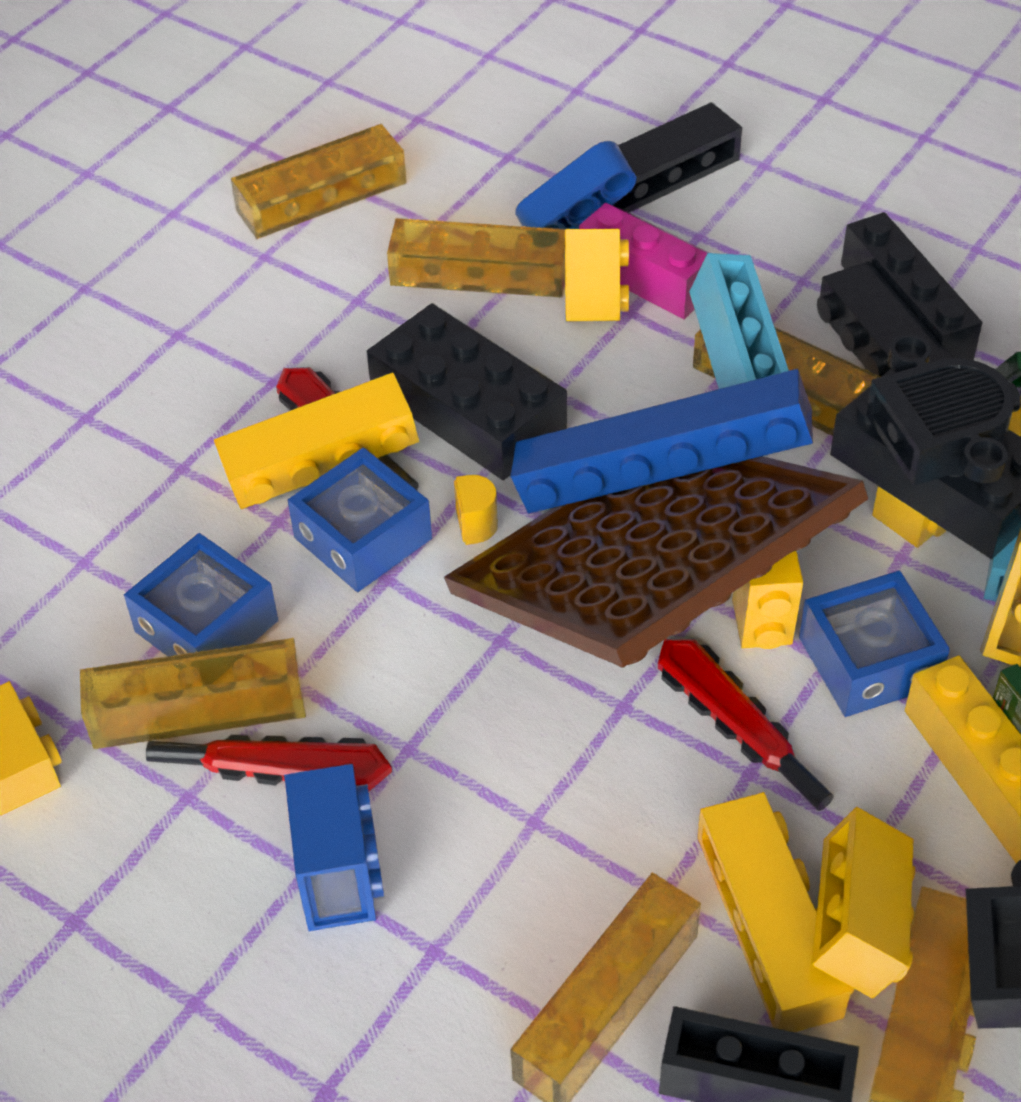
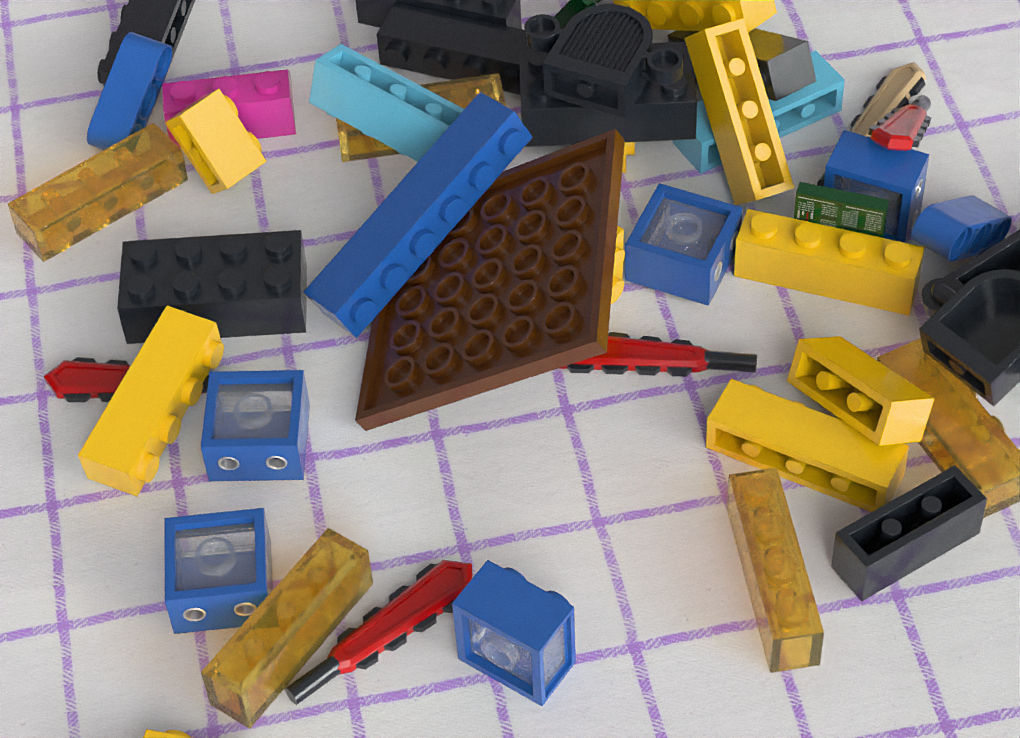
camera: 45 degrees left, 0 degrees up
yellow brick [454,475,498,545] -> none

